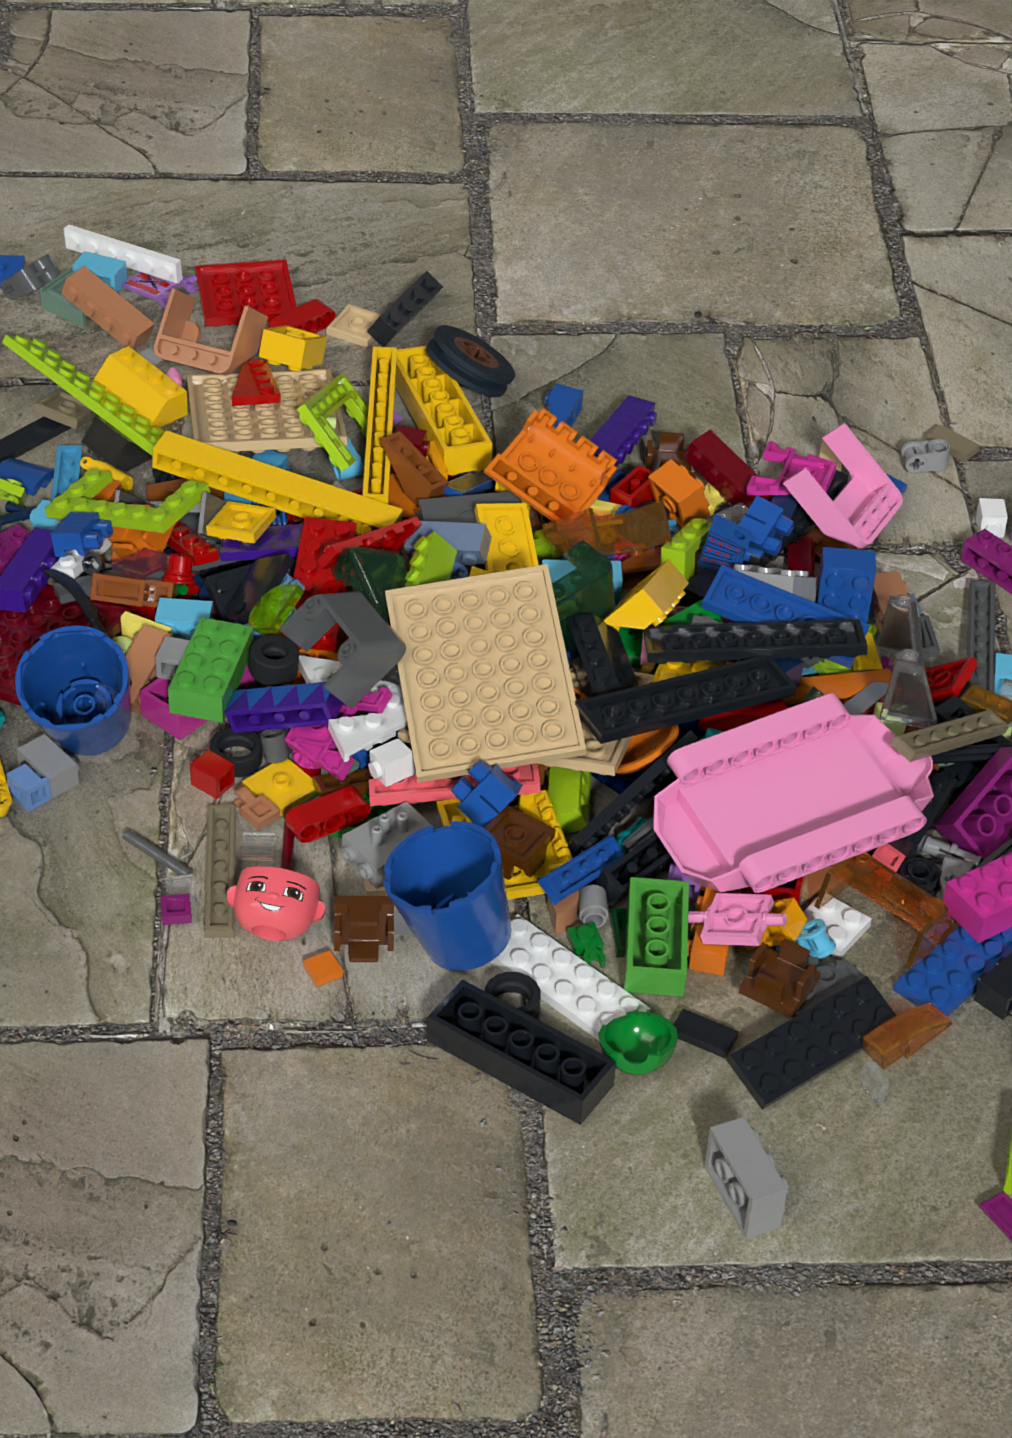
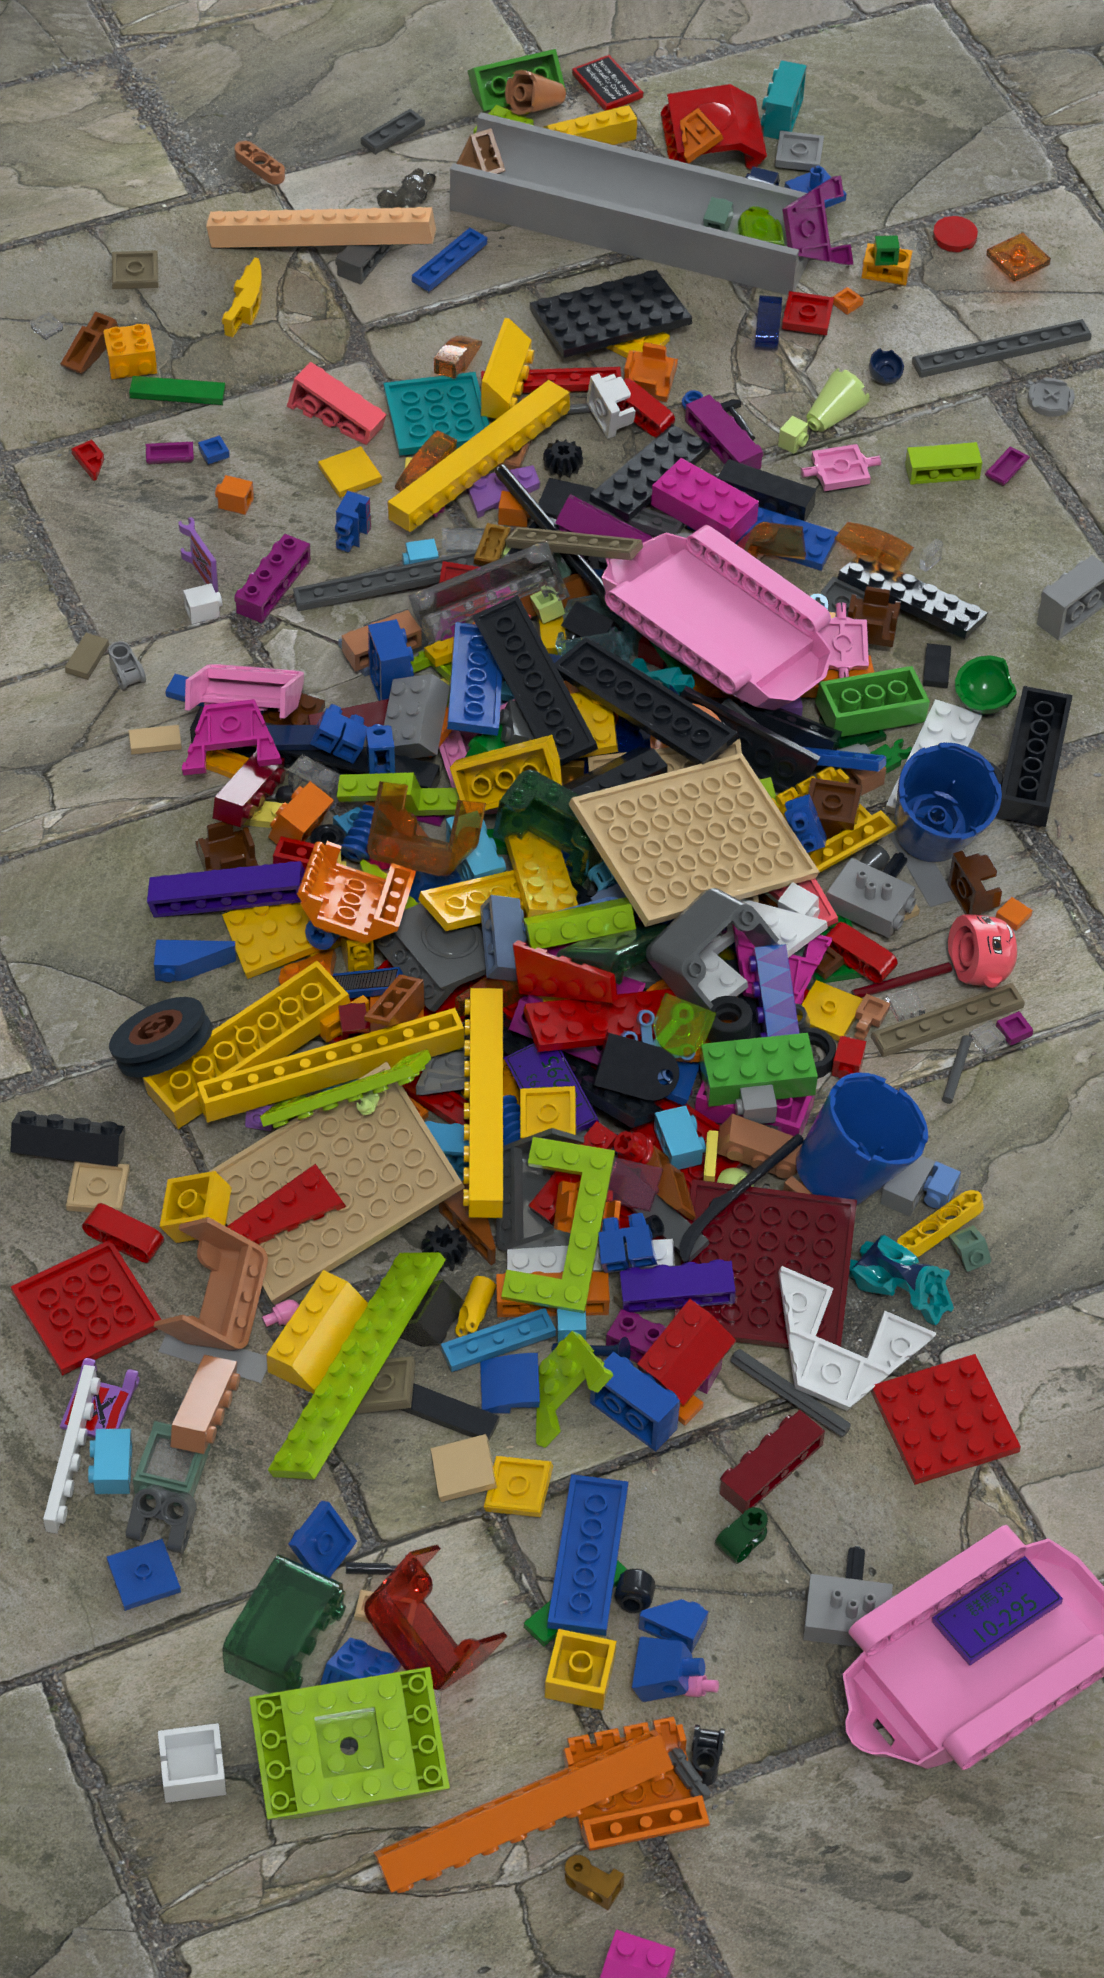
camera: 110 degrees left, 10 degrees up
light grey sticker [844,681,898,715] -> none

